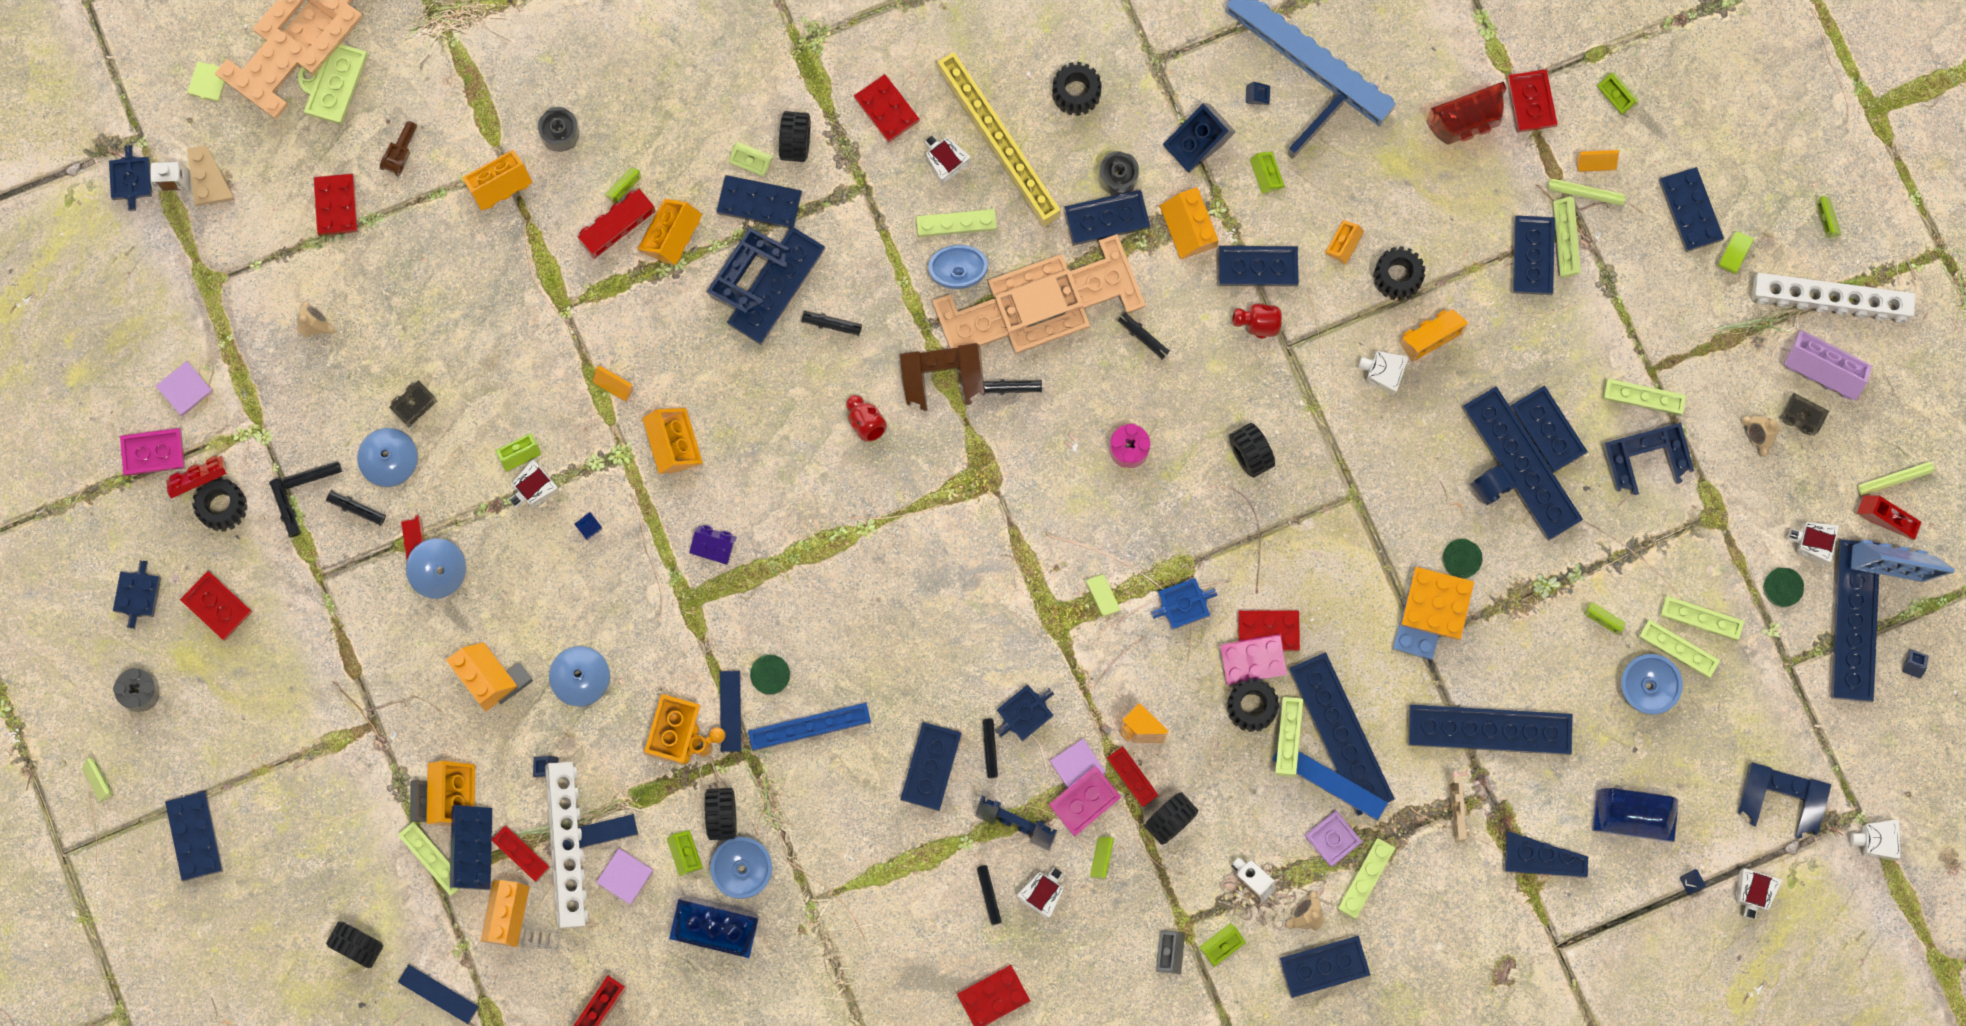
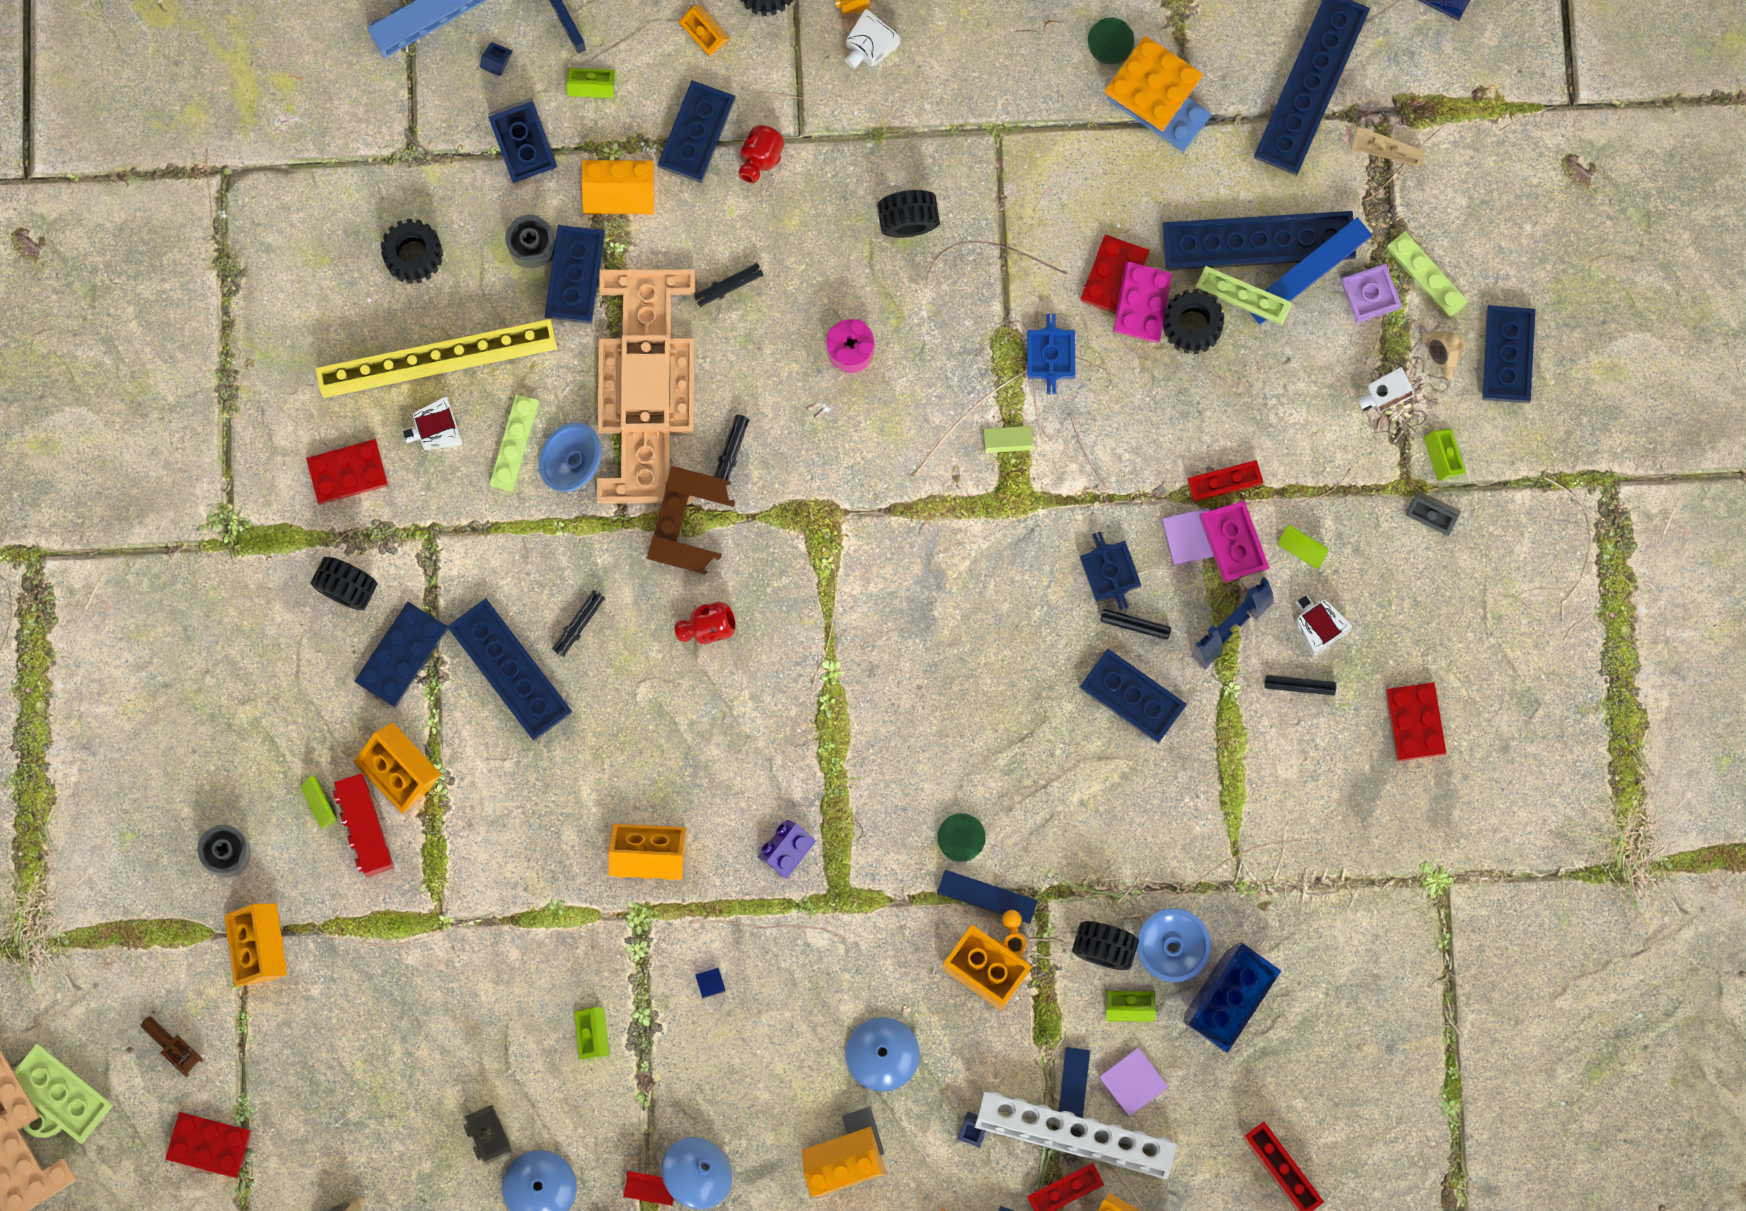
camera: 65 degrees left, 0 degrees up
torso [509,460,560,508] -> none
light orange slope [593,365,634,401] -> none
dark blue wedge [706,228,790,314] -> none
yellowish green slope [729,142,773,177] -> none
blue tile [748,703,871,751] -> none
light orange slope [1120,703,1169,743] -> none
black tyre [1144,792,1199,845] -> none
dark blue wing [1505,831,1589,878] -> none

